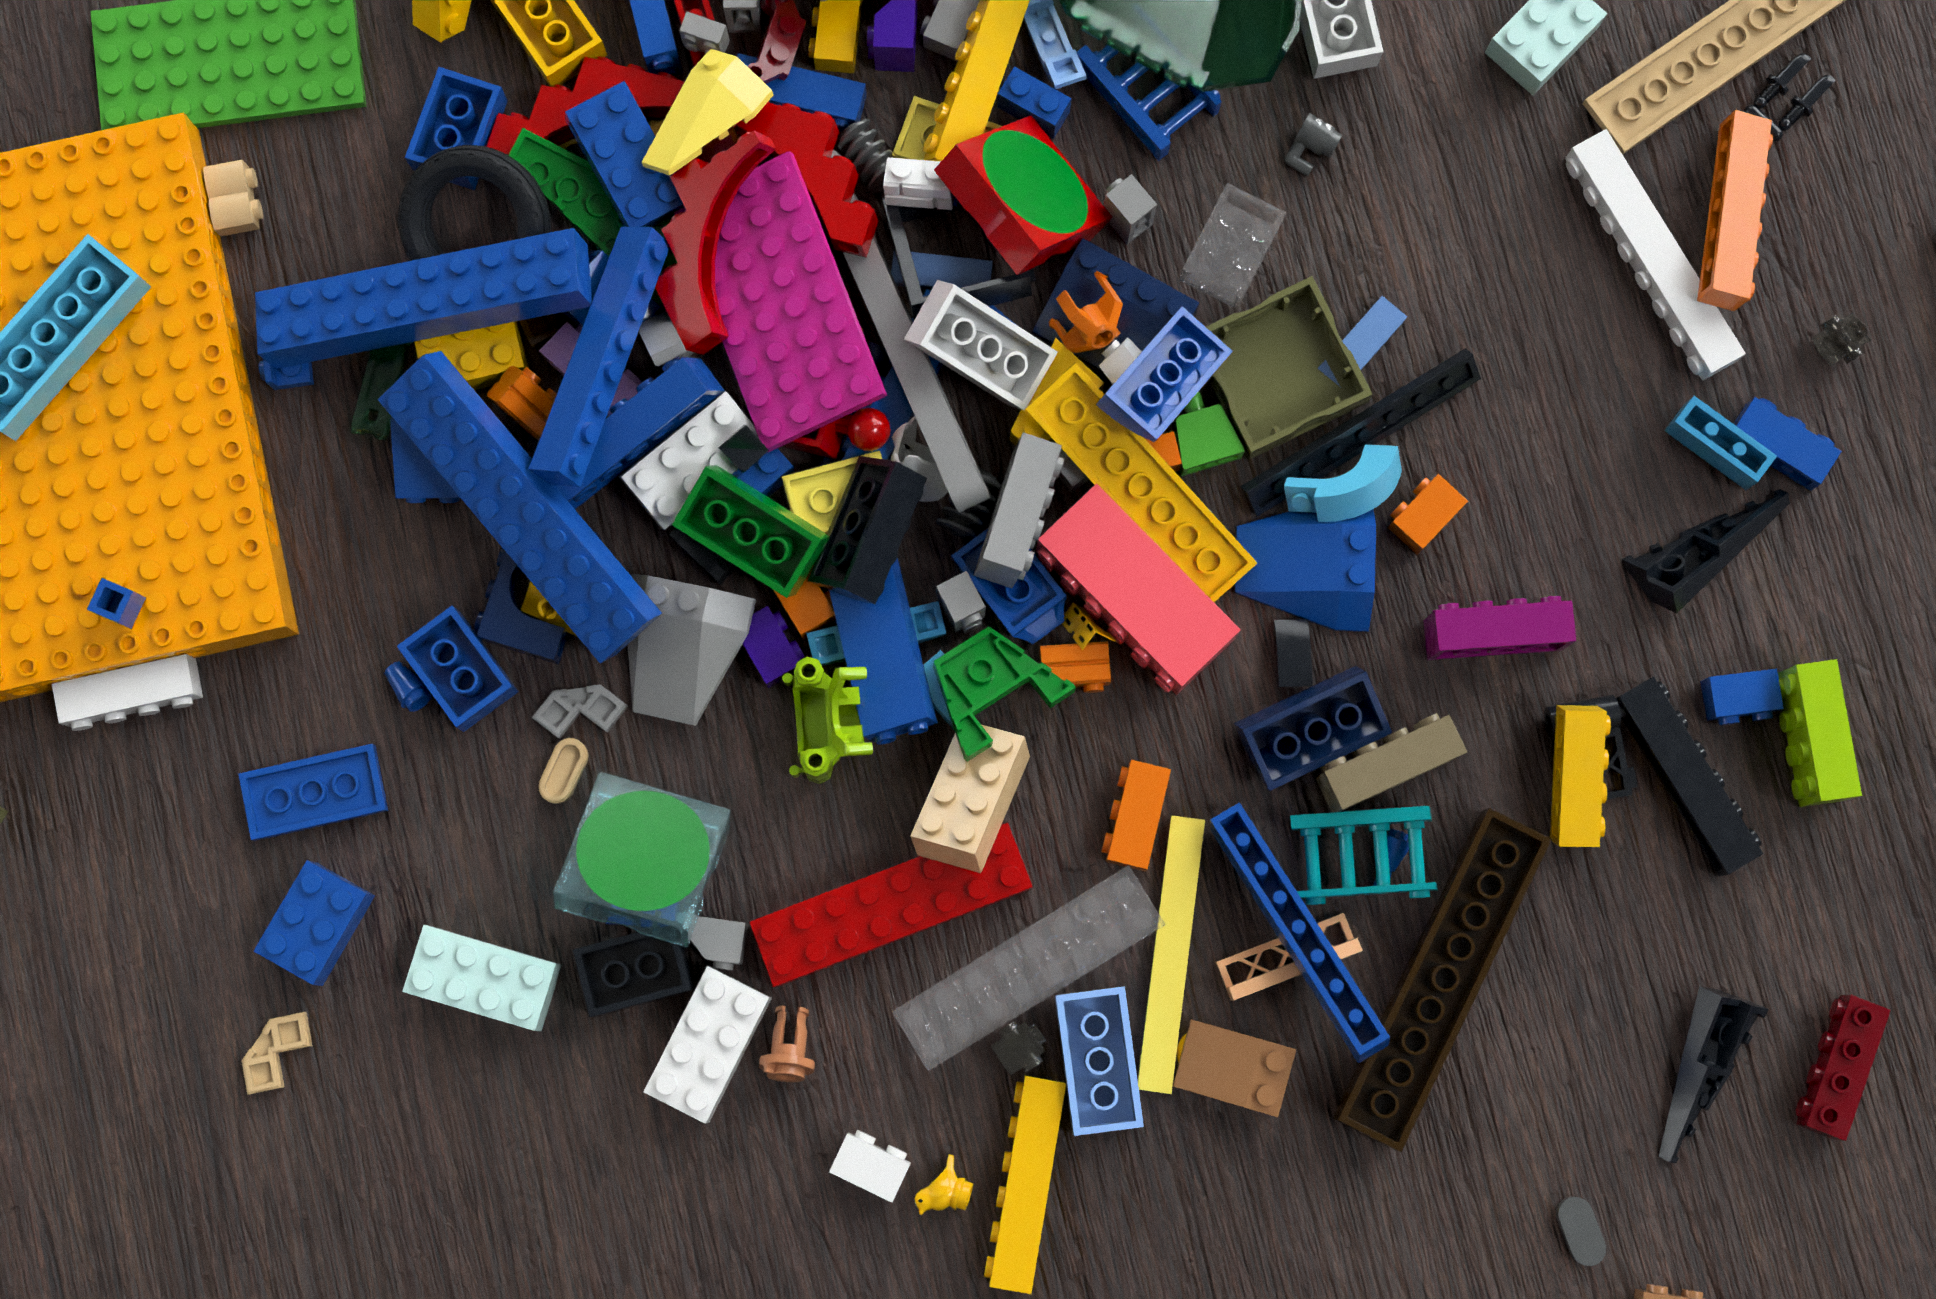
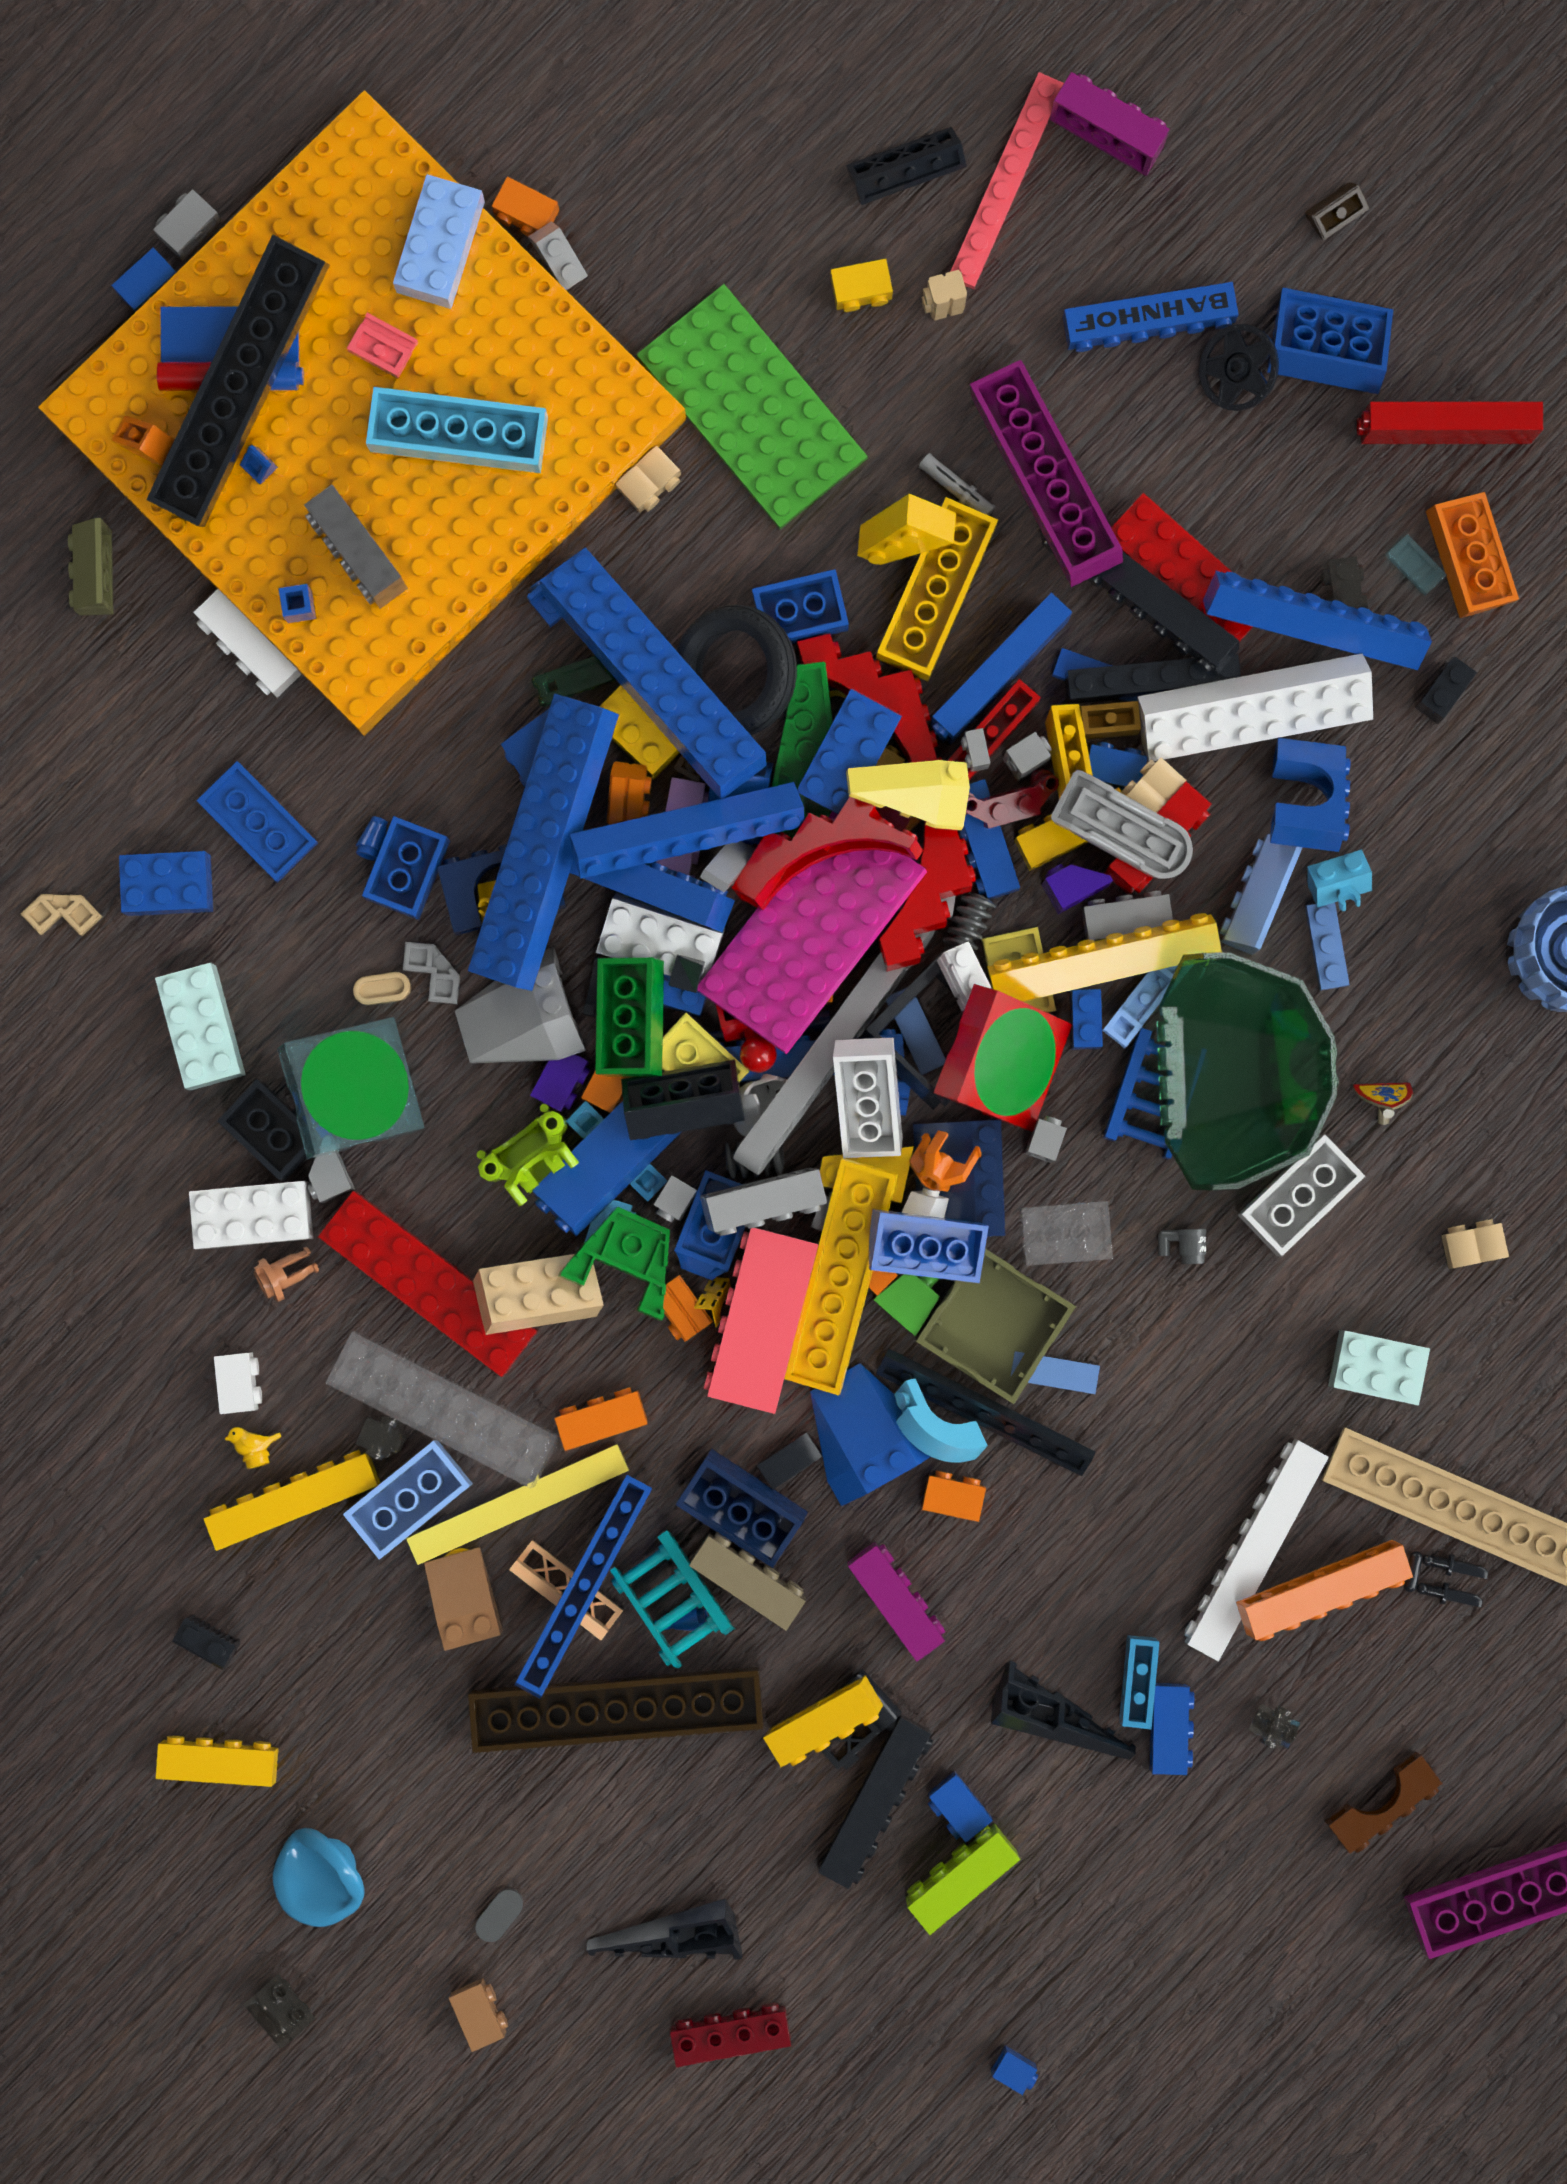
camera: 60 degrees right, 5 degrees up
none -> flat silver brick [304,485,408,609]

